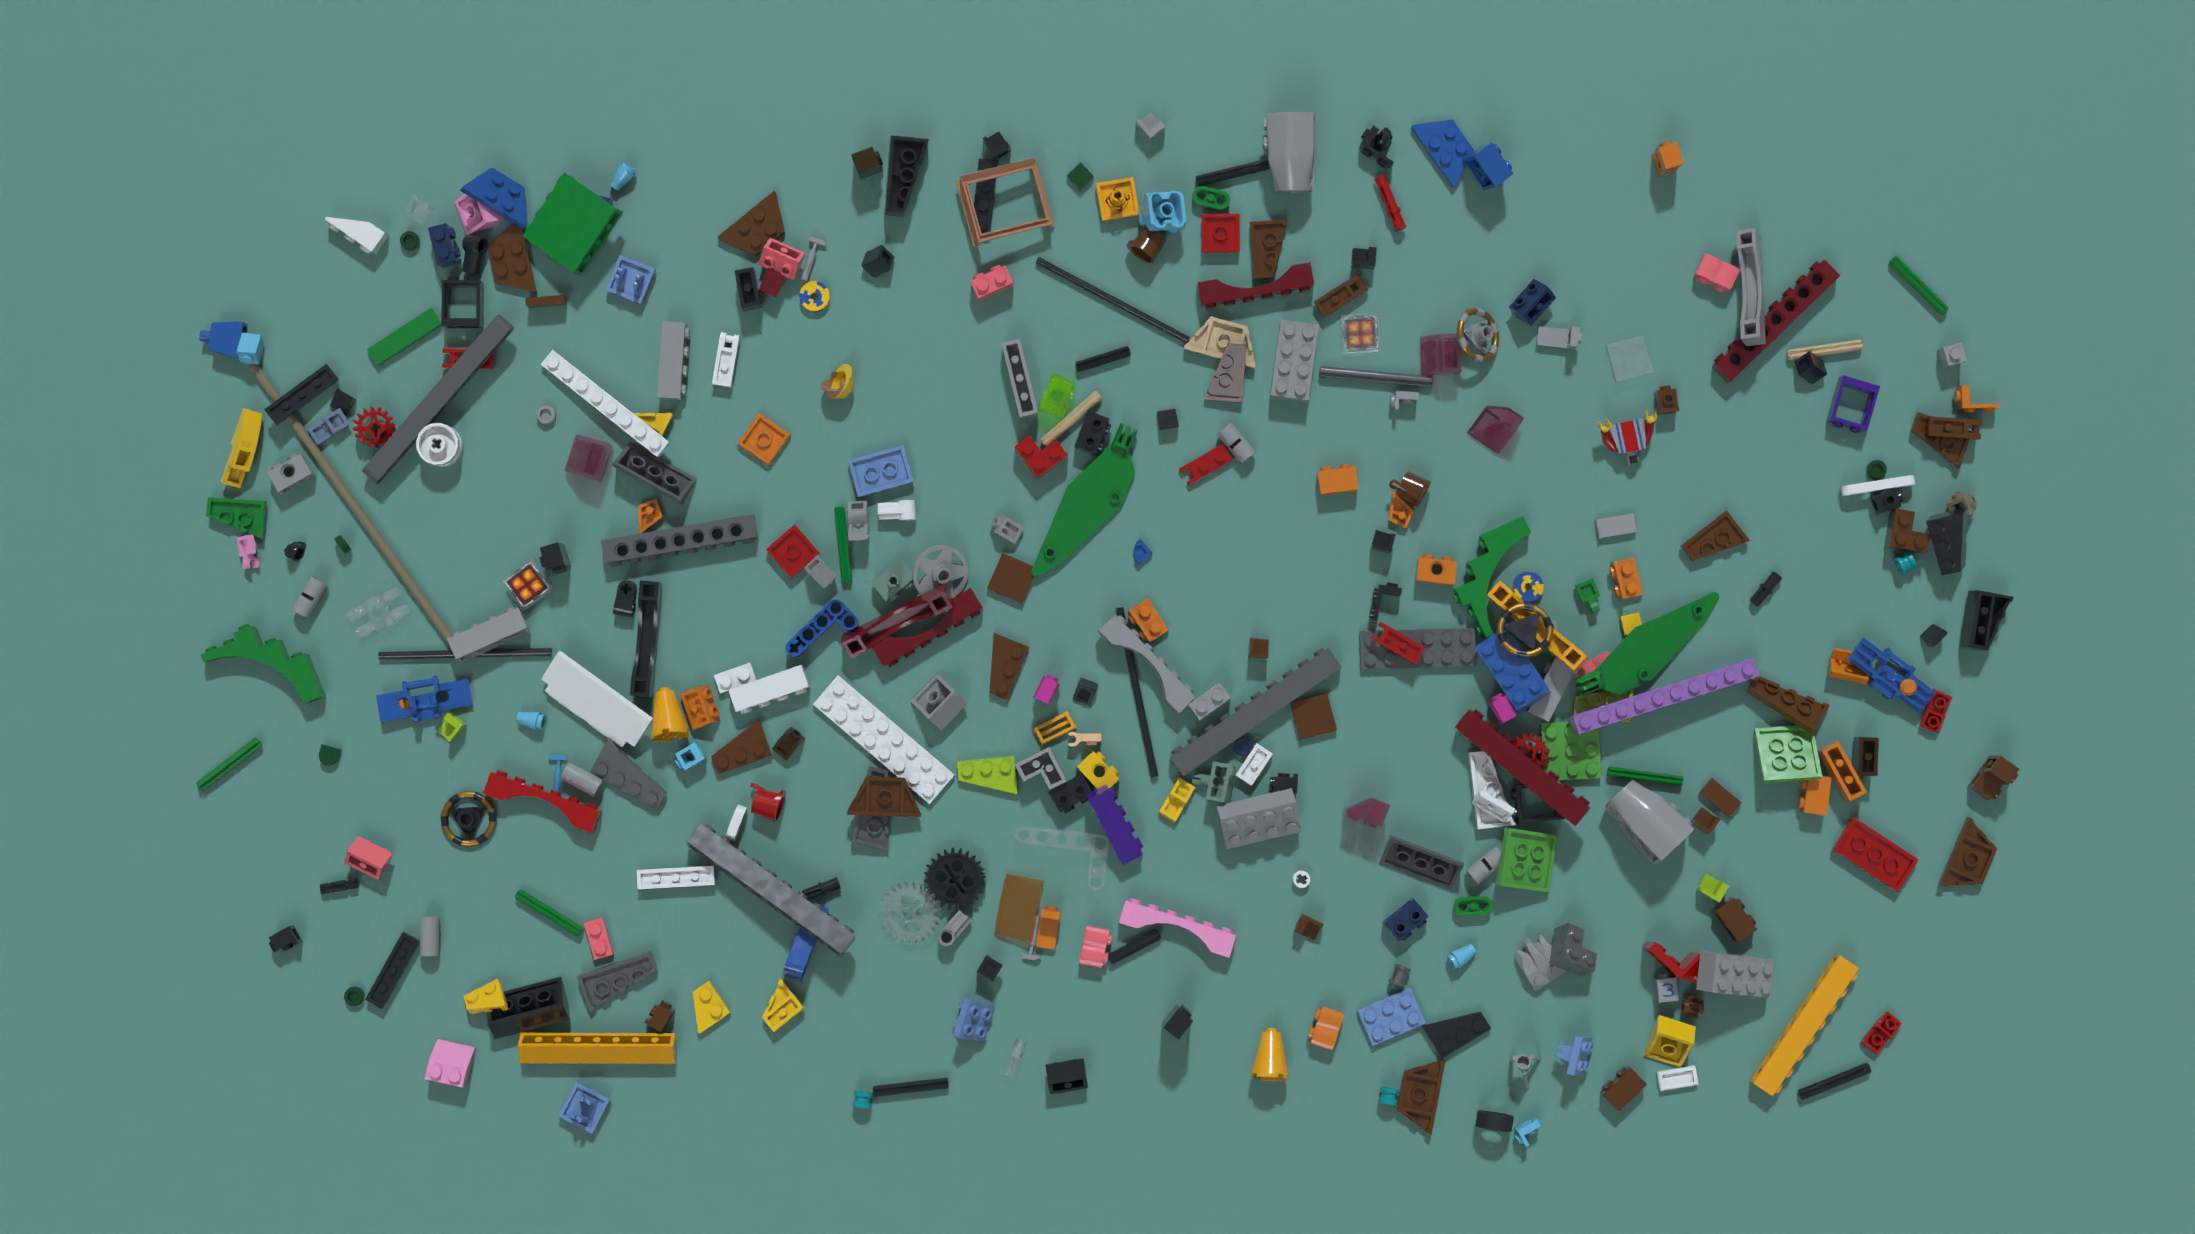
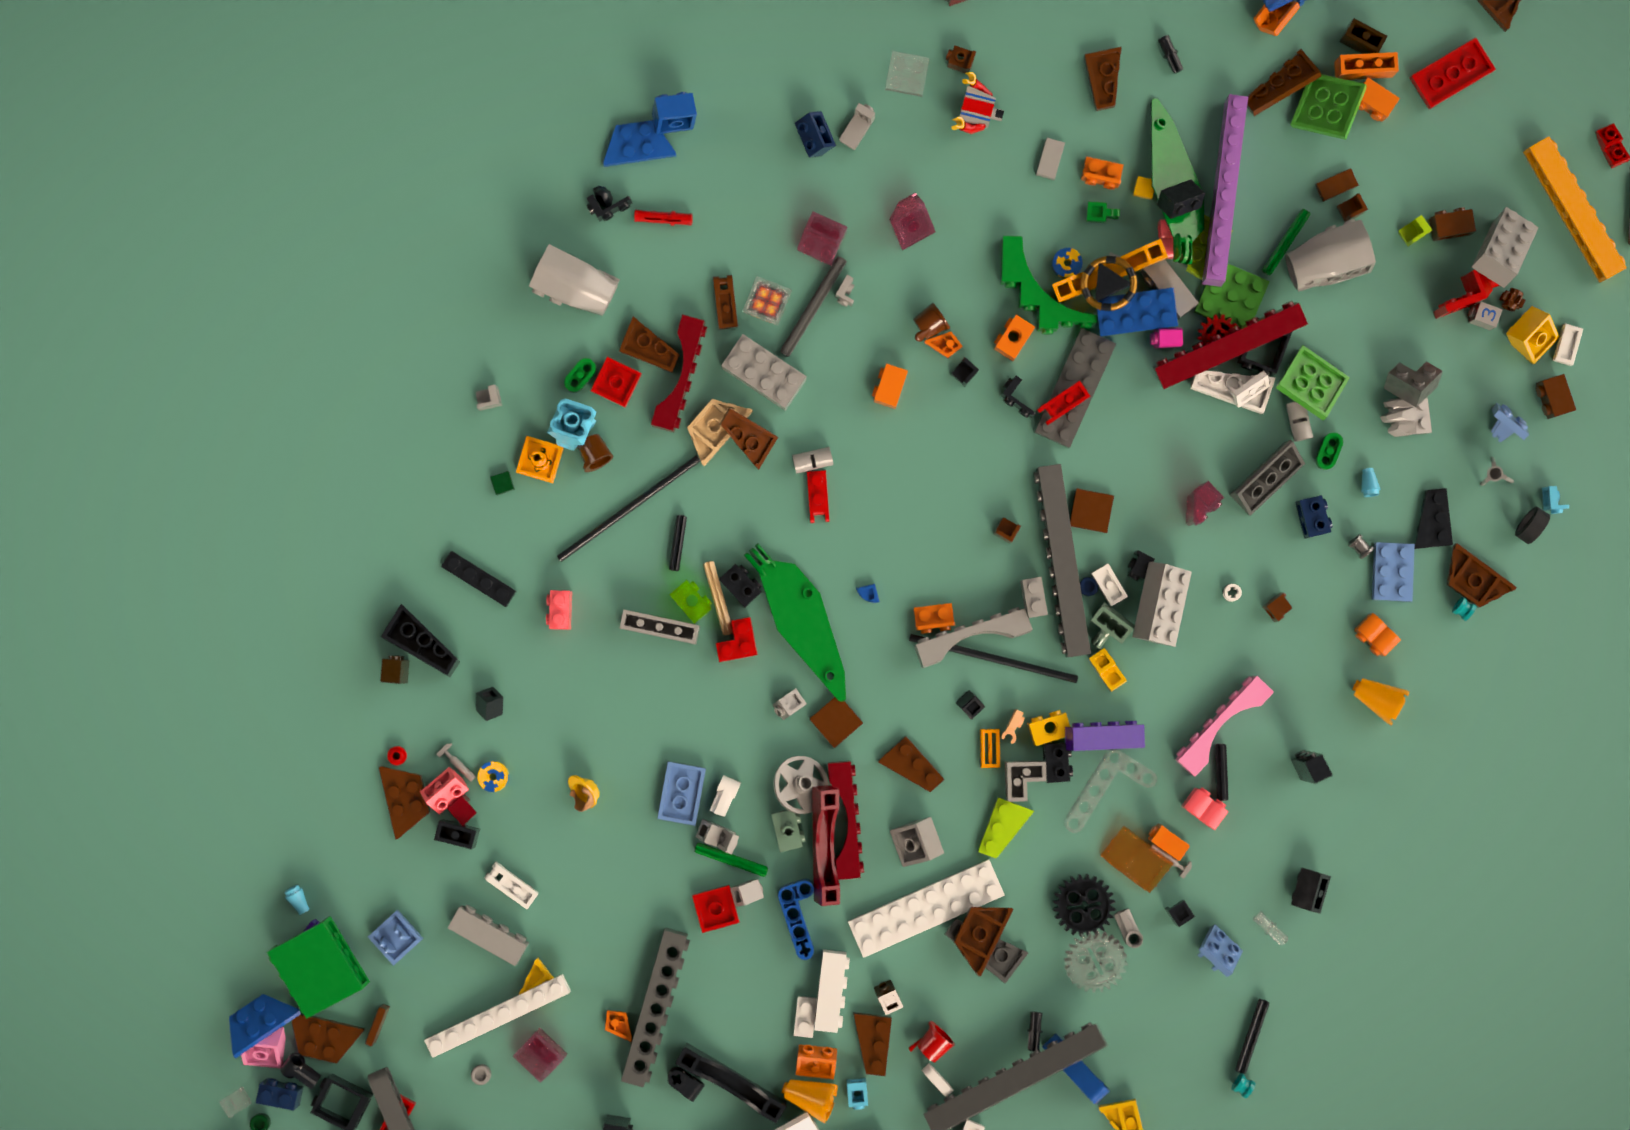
camera: 60 degrees left, 0 degrees up
dark grey slope [612,442,697,505] -> none
orange tile [737,413,791,466] -> none
nougat piece [956,158,1055,247] -> none
black panel [983,132,1011,160] -> none
dark pink brick [1033,674,1060,705] -> none
black slope [1157,409,1179,431] -> none
black axle [1195,159,1270,186] -> none
black panel [1351,247,1377,269] -> none
light grey piece [1457,307,1499,363] -> none
none -> red plate [387,746,407,765]
none -> black brick [1157,179,1205,219]

